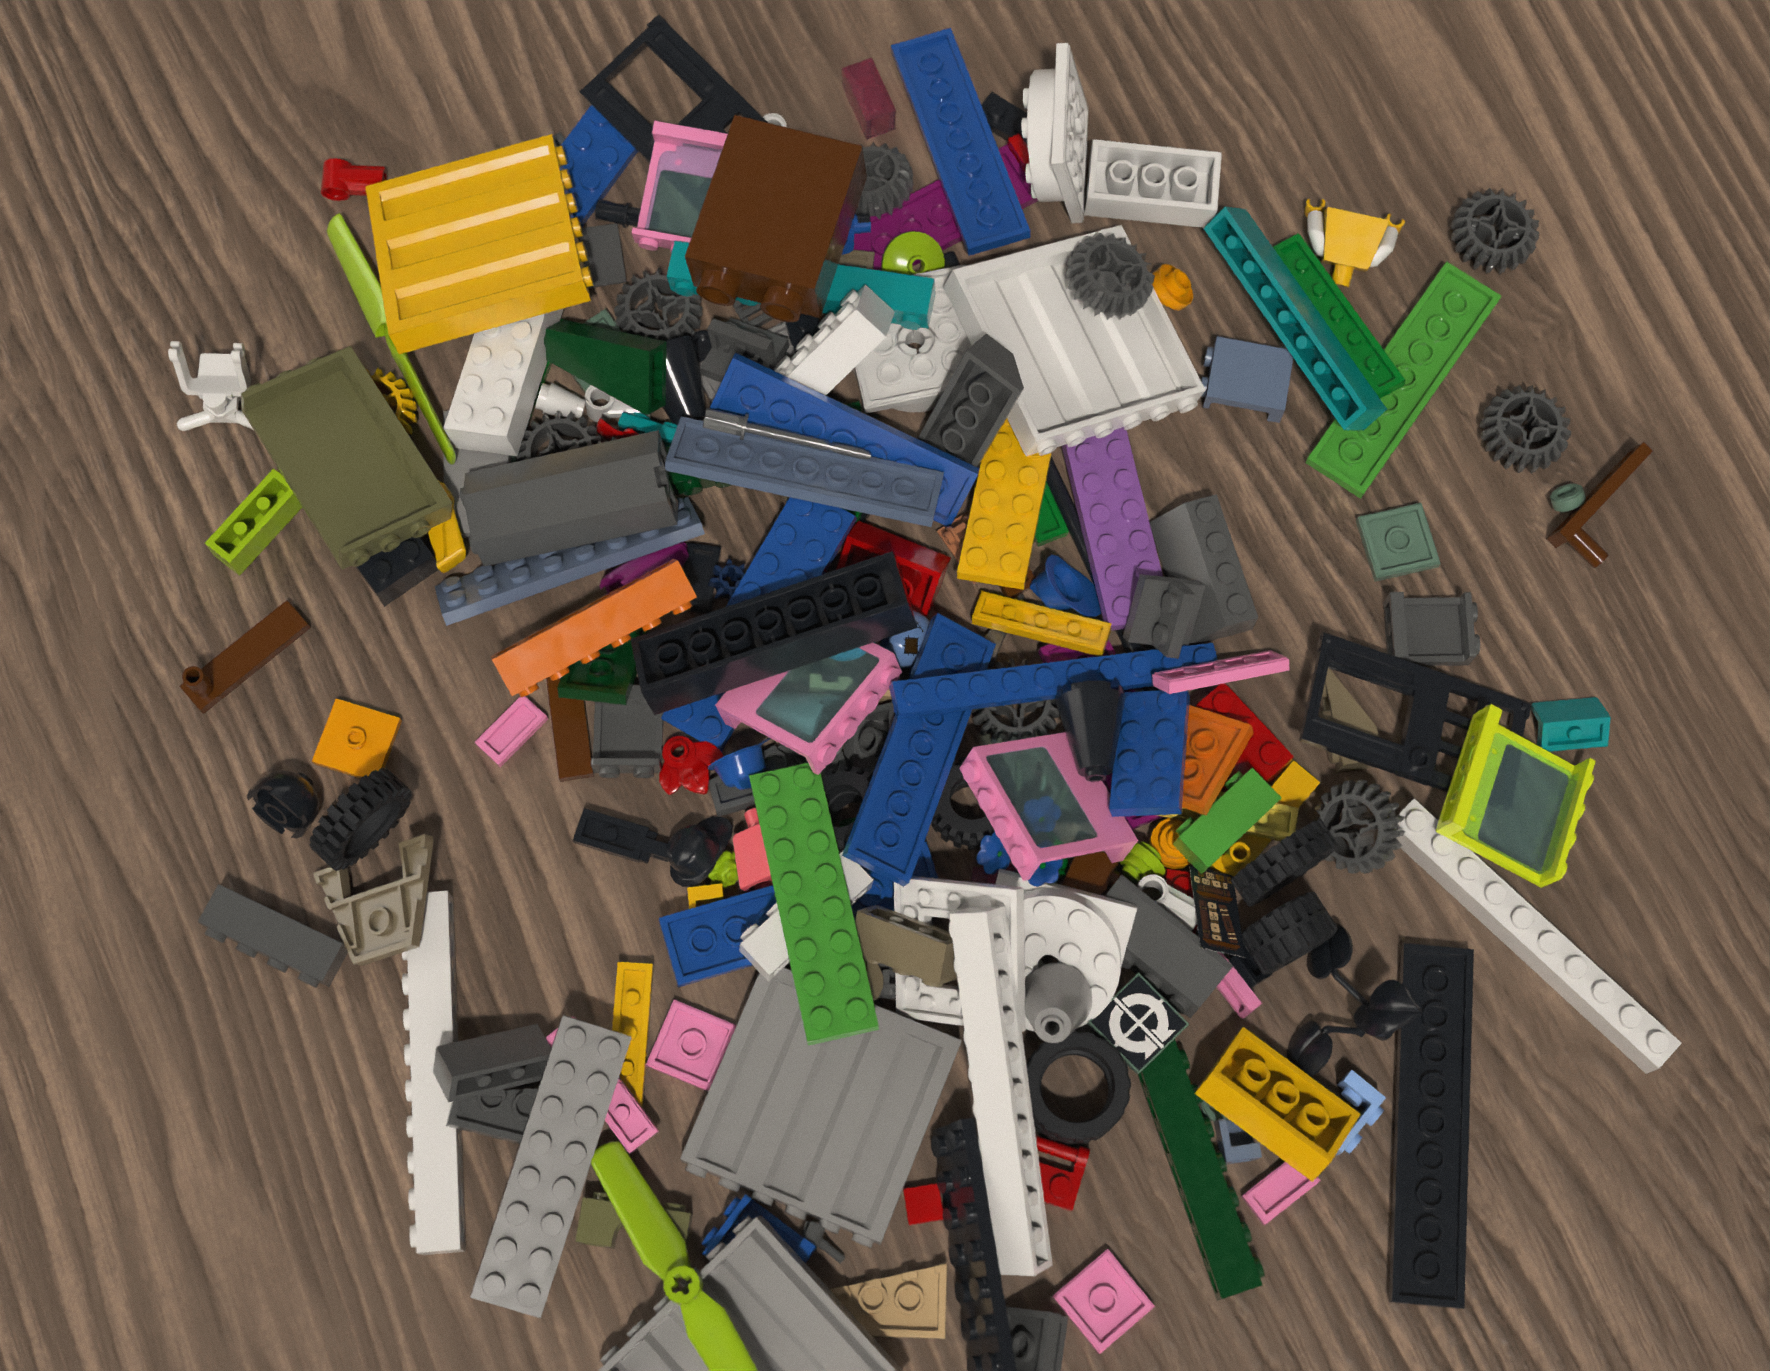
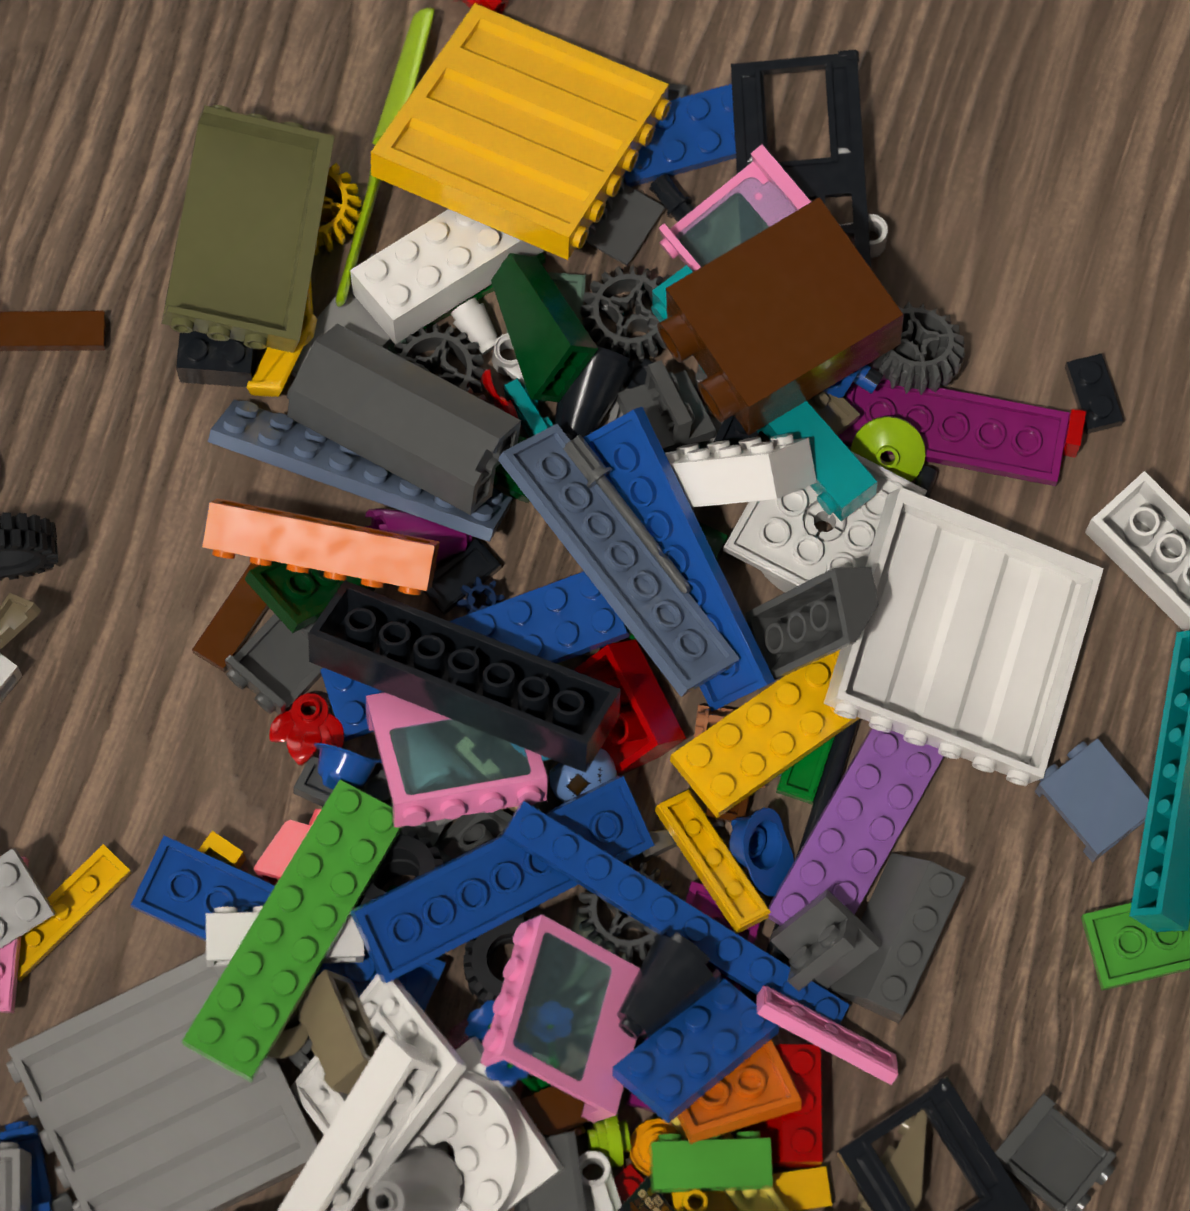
camera: 40 degrees right, 0 degrees up
white piece [168,341,254,431] -> none
lime brick [205,468,302,576] -> none
light orange plate [312,698,402,778] -> none
bright pink tile [475,696,548,767] -> none
black hinge [572,808,668,864] -> none
bright pink tile [646,1000,737,1092] -> none
black piece [666,817,733,887] -> none
lime plant [708,851,738,889] -> none
clear pink brick [842,57,896,140] -> none
blue plate [891,28,1031,256] -> none
white piece [1021,43,1089,223] -> none
dark grey gear [1066,233,1155,320] -> none
light orange plate [1152,264,1193,311] -> none
sand green tile [1356,503,1441,582] -> none

